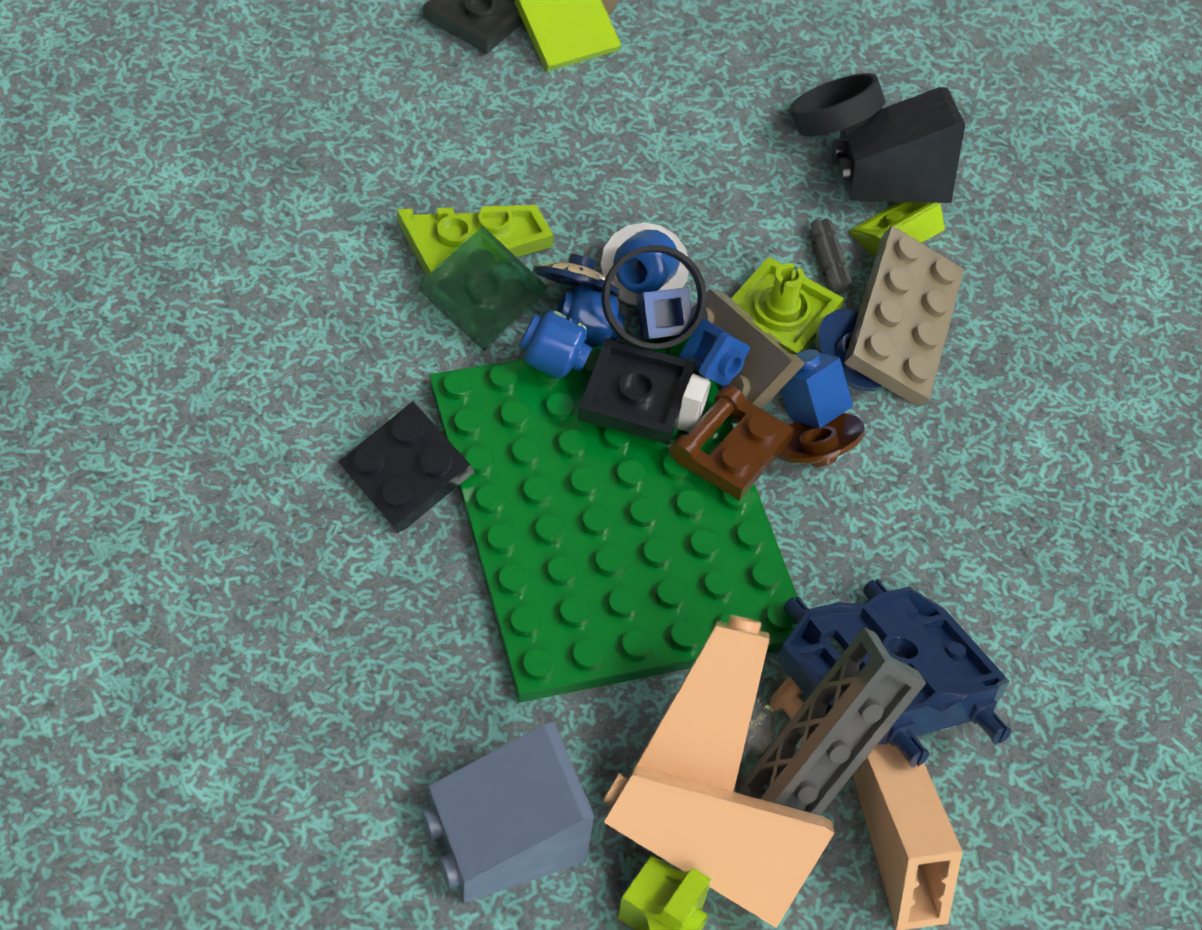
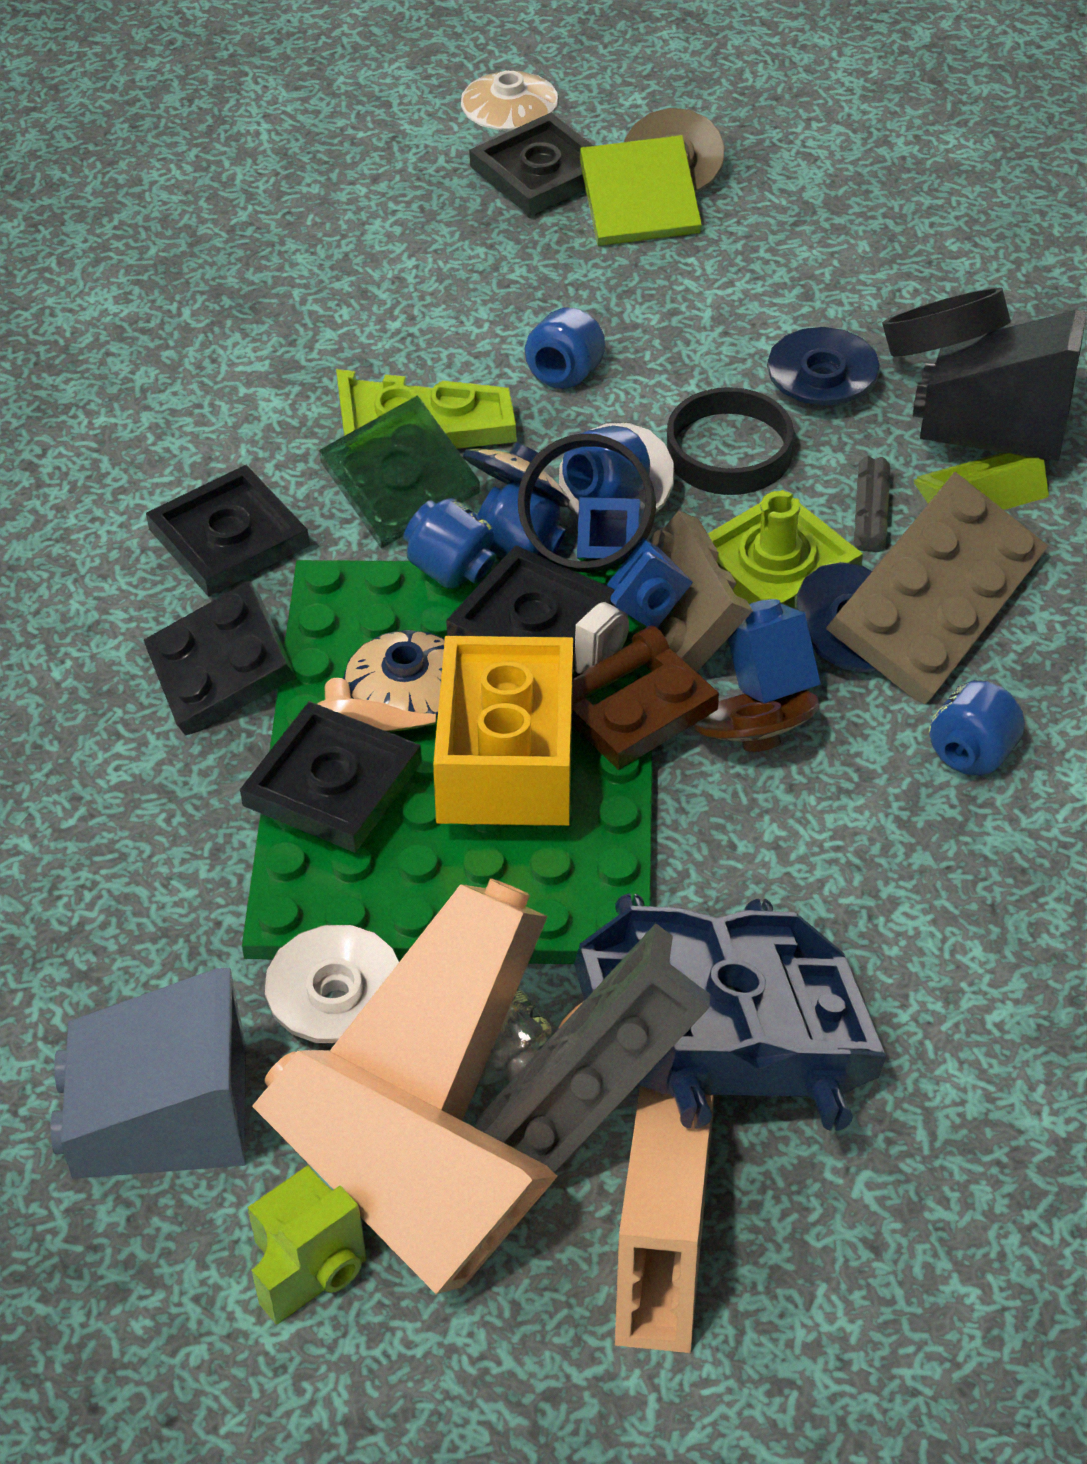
camera: 25 degrees right, 5 degrees down
none -> black plate [146,464,310,597]
none -> black plate [240,701,422,853]
none -> white dish [265,925,399,1043]
none -> light nougat bar [317,678,436,732]
none -> tan dish [343,630,445,720]
none -> yellow slope [433,636,573,826]
none -> blue head [524,307,606,389]
none -> black tyre [667,387,794,495]
none -> dark blue dish [767,327,880,406]
none -> blue head [929,680,1025,776]

